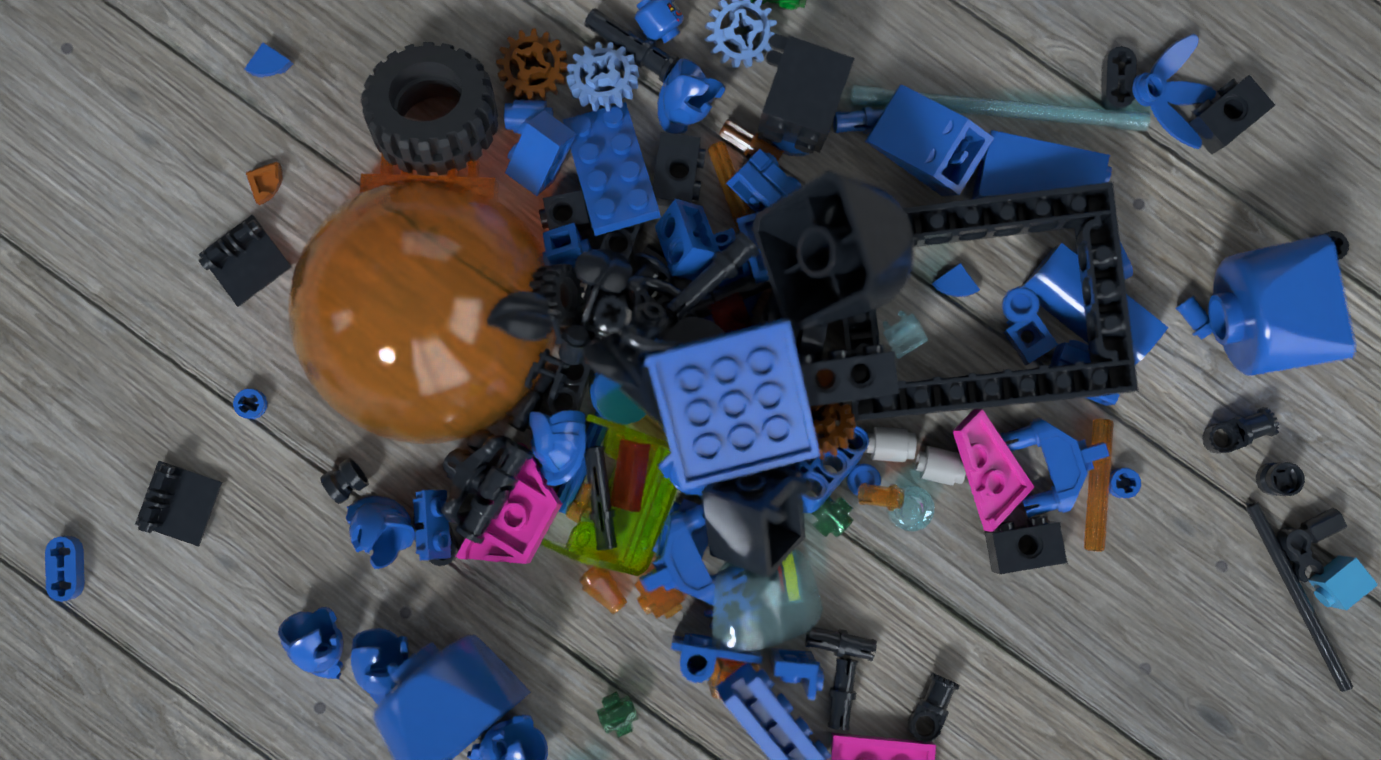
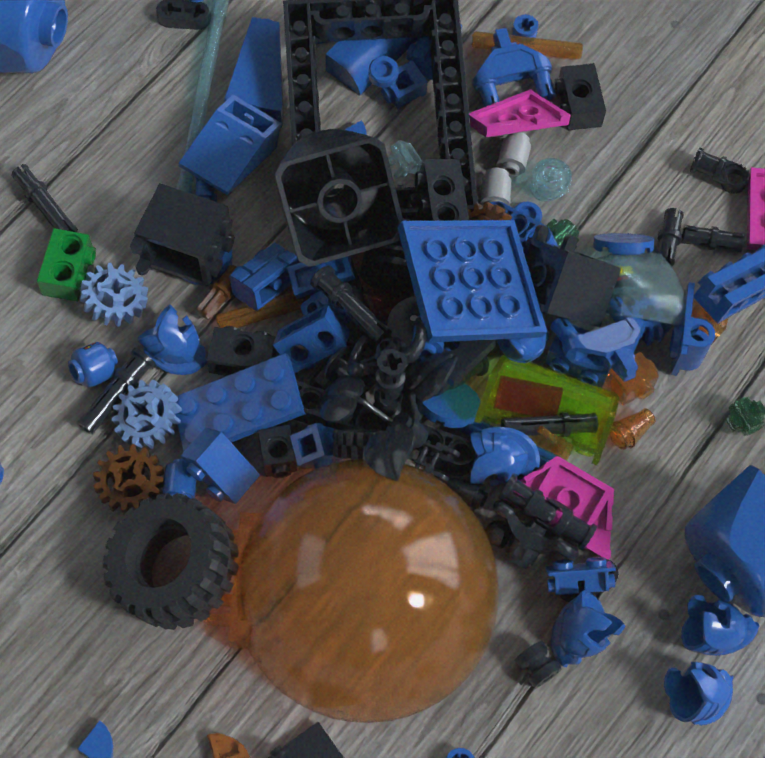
camera: 90 degrees left, 20 degrees down
blue bracket [770,648,823,700] -> none
clear orange pin [858,483,904,511] -> none
none -> blue tile [593,233,654,255]

